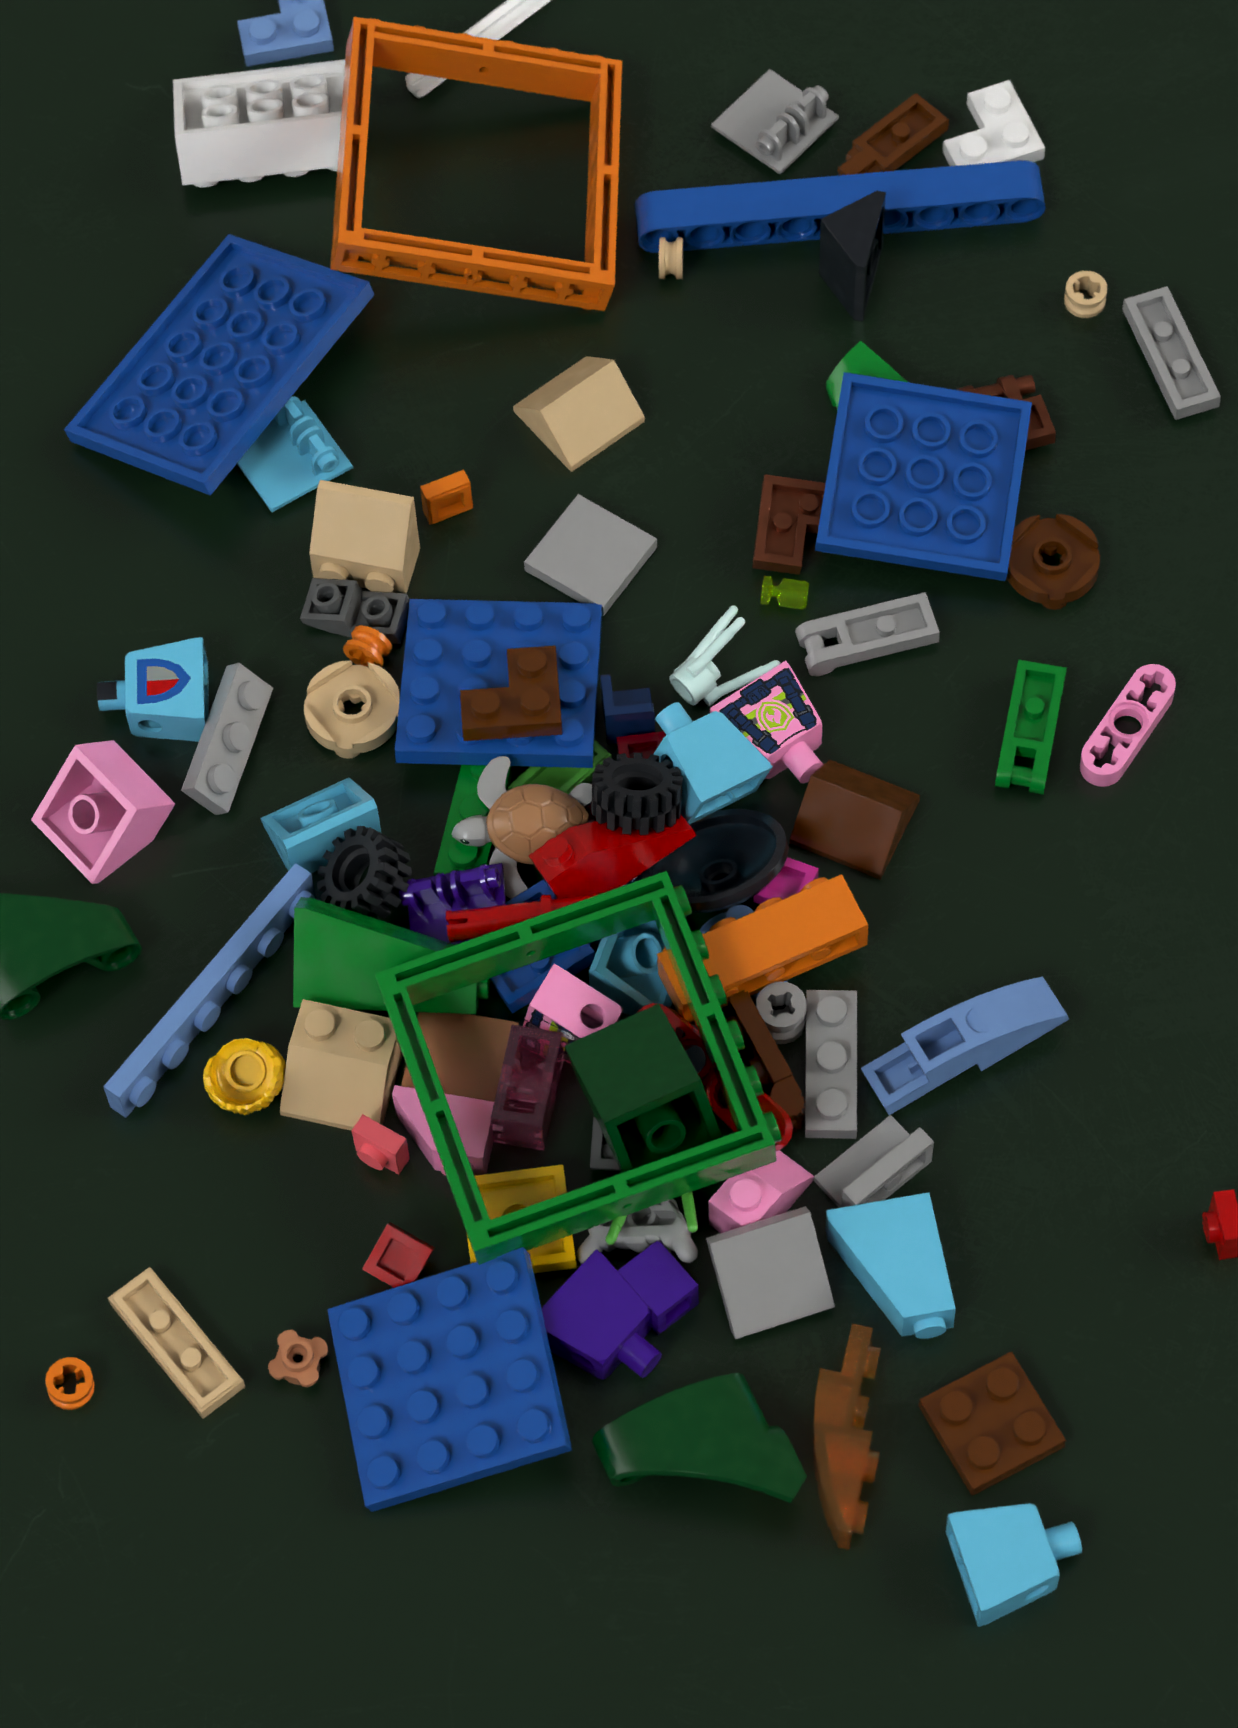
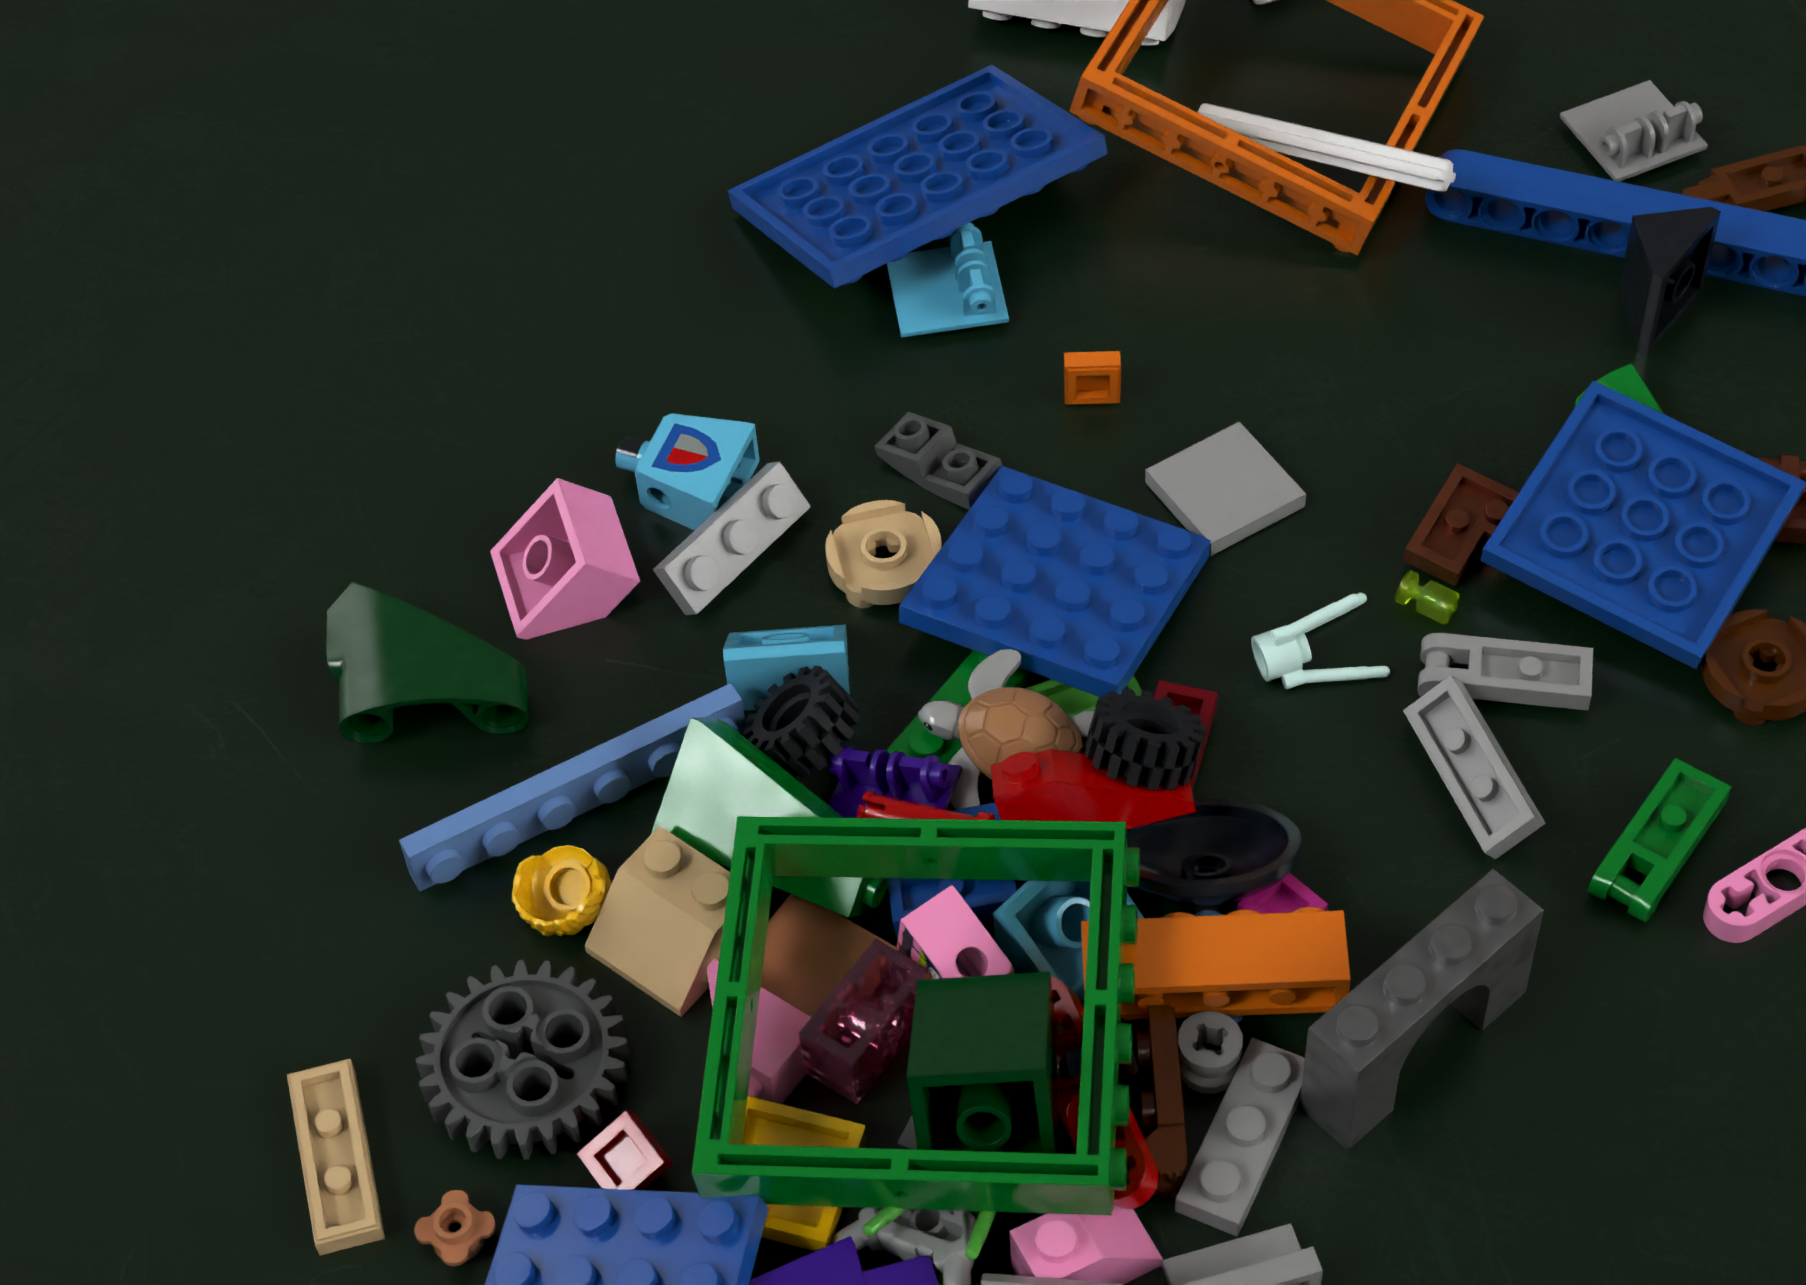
camera: 25 degrees right, 10 degrees down
orange bush [45,1357,95,1410] -> none
tan slope [309,480,420,594] -> none
orange bush [343,625,393,667] -> none
coral plate [351,1114,410,1175] -> none
reddish brown plate [460,646,562,741] -> none
tan slope [513,356,645,472] -> none
dark blue panel [600,674,655,745] -> none
medium azure torso [653,702,773,825] -> none
tan bush [659,237,683,279] -> none
torso [710,661,824,783] -> none
reddish brown slope [790,760,920,880] -> none
medium blue slope [861,977,1069,1115] -> none
none -> dark grey gear [416,960,630,1160]
none -> white axle [1197,103,1456,192]
none -> flat silver arch [1299,869,1544,1150]
none -> light grey plate [1403,675,1546,859]

